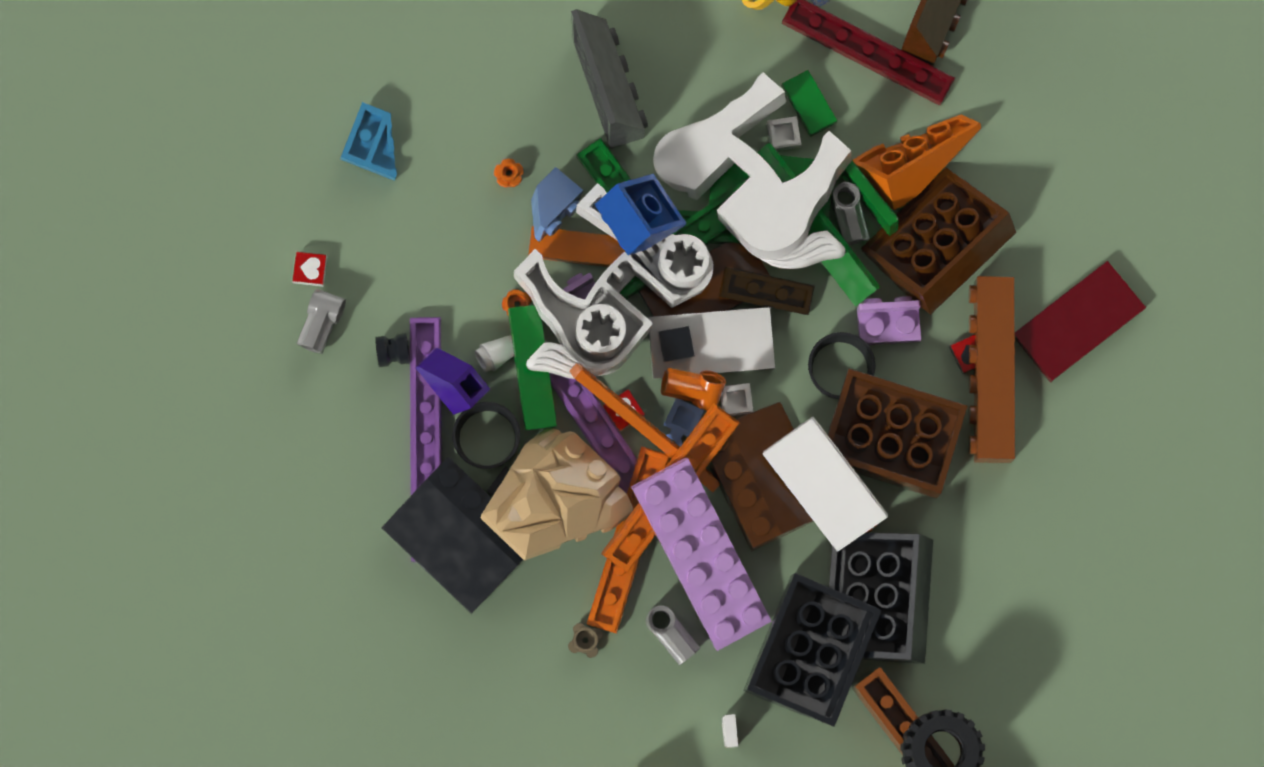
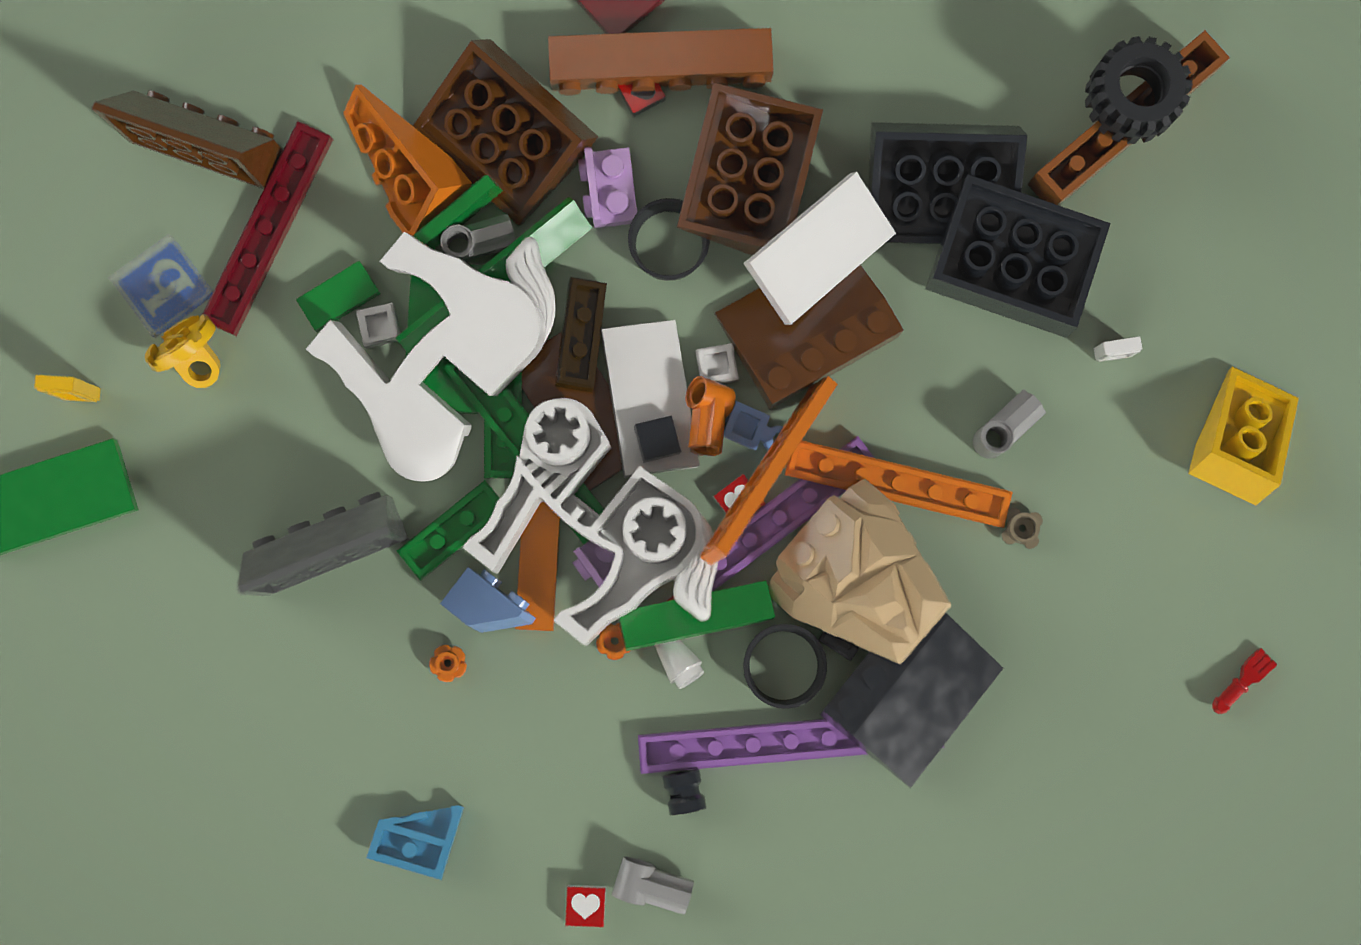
camera: 95 degrees left, 5 degrees up
dark purple slope [415,348,490,415] -> none
blue slope [595,173,687,255] -> none
orange tile [601,403,740,573] -> none
lavender plate [631,457,772,651] -> none

